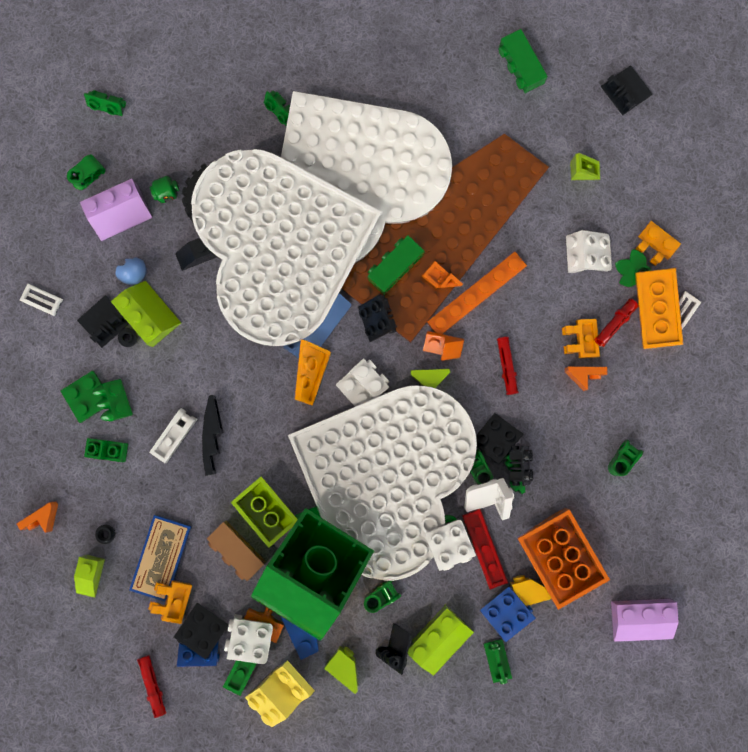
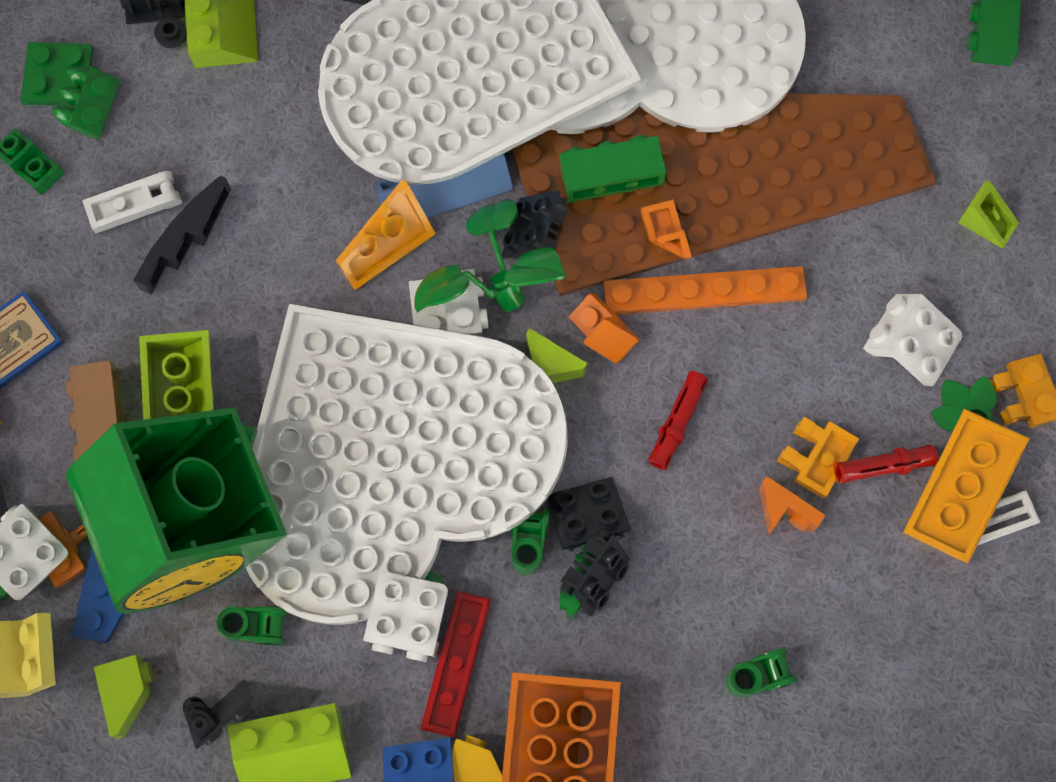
camera: 30 degrees right, 10 degrees down
white bracket [464,478,514,520] -> none
none -> green plant [414,199,566,313]

